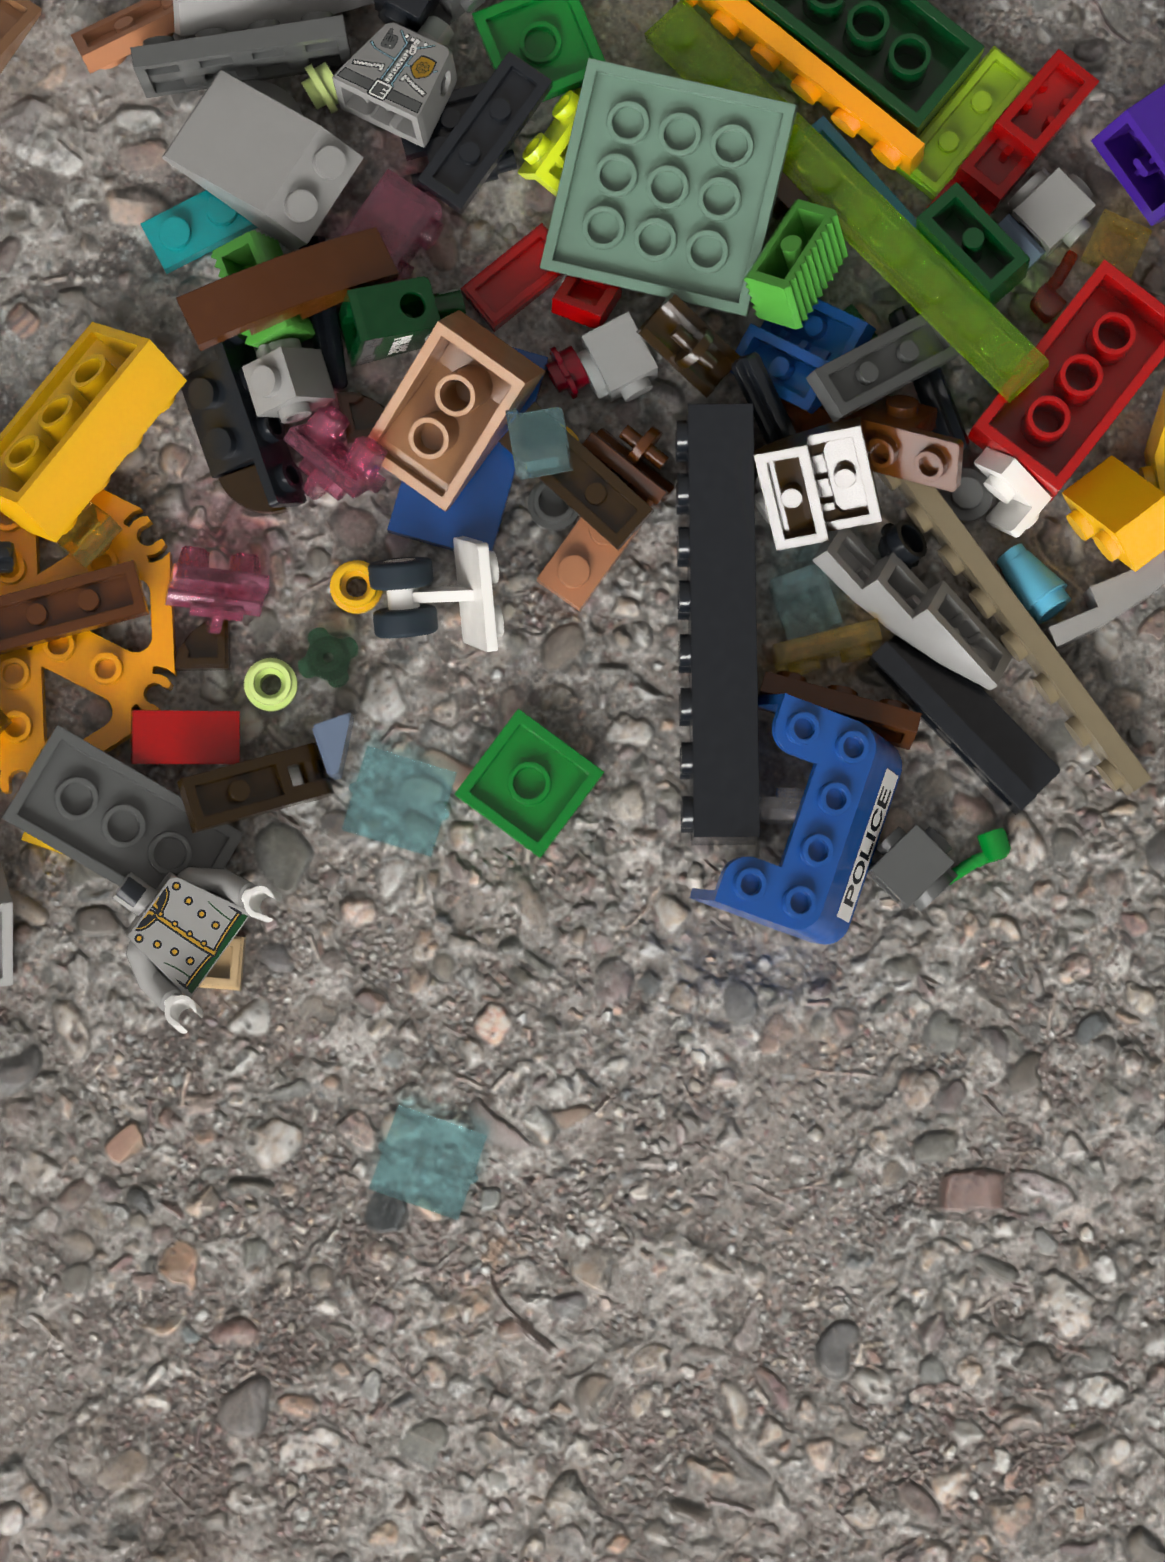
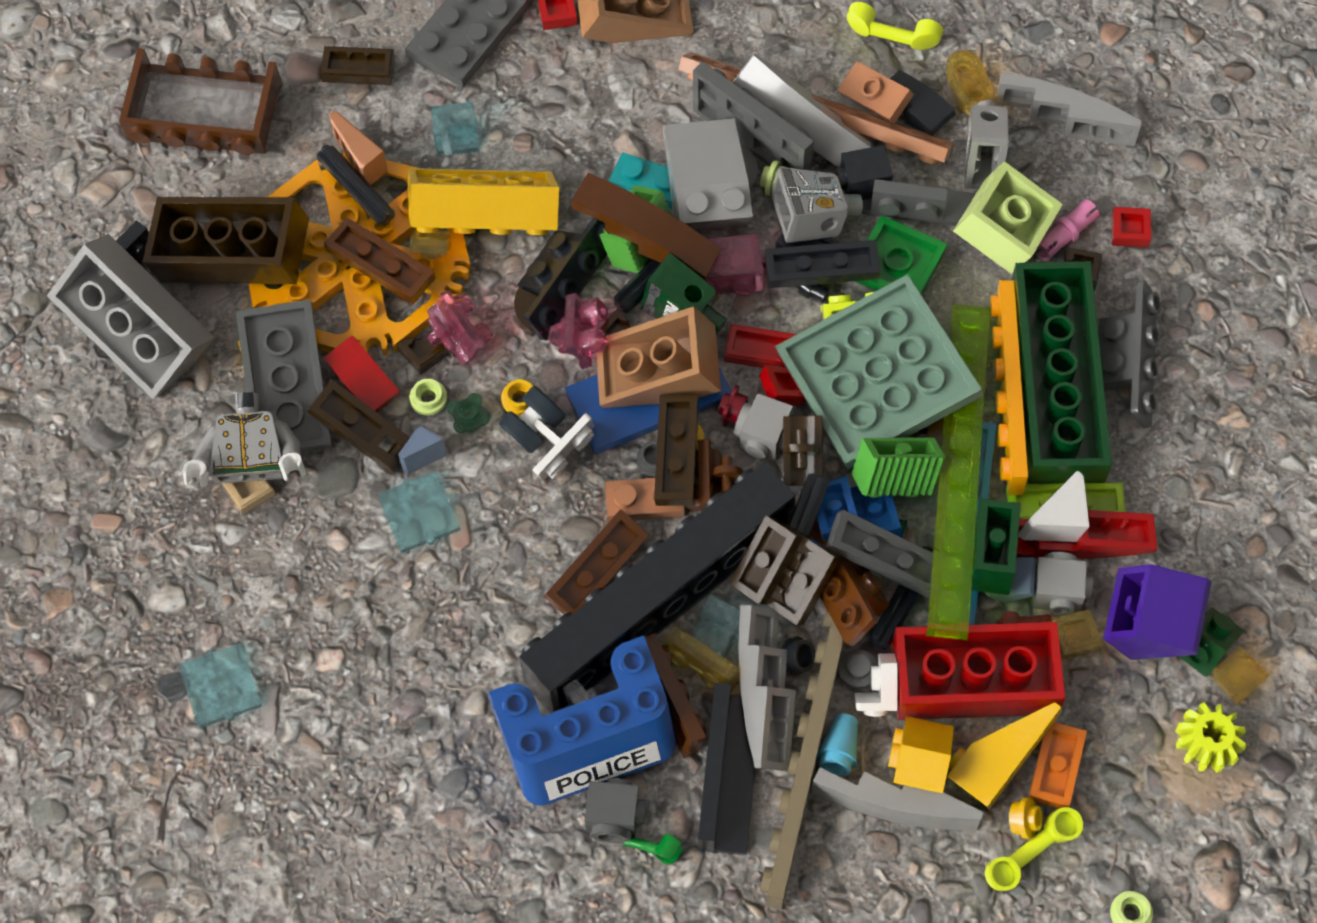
camera: 50 degrees right, 20 degrees down
light grey brick [242,338,336,423] -> none
green plate [454,709,604,859] -> none
clear light blue panel [505,407,573,480] -> none
none -> reddish brown plate [543,509,649,615]
none -> white slope [1018,470,1089,542]

